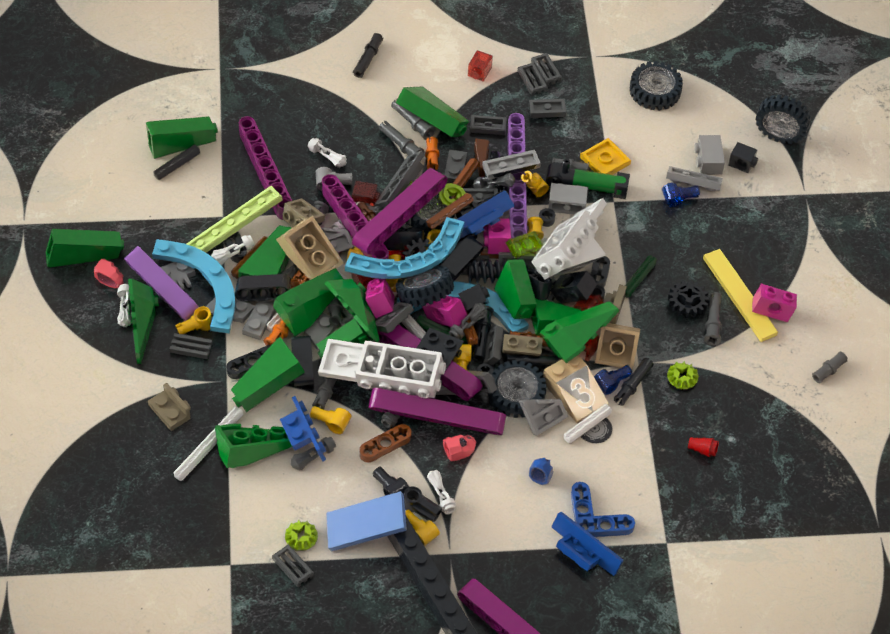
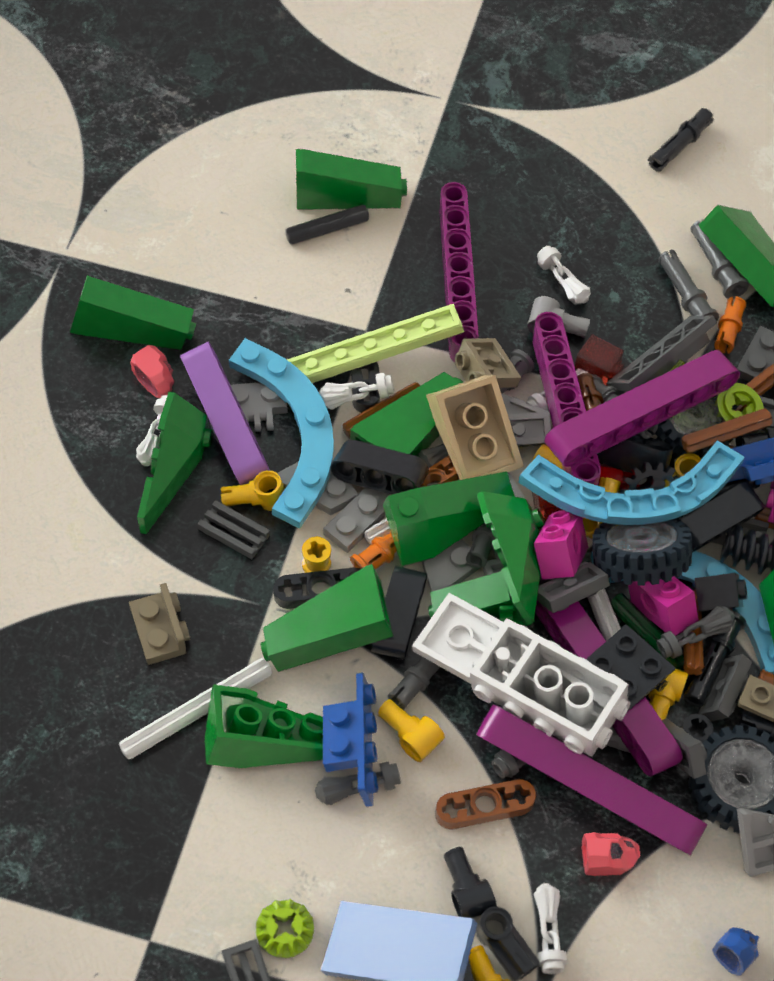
camera: 20 degrees right, 5 degrees up
none -> yellow bush [302,536,331,573]

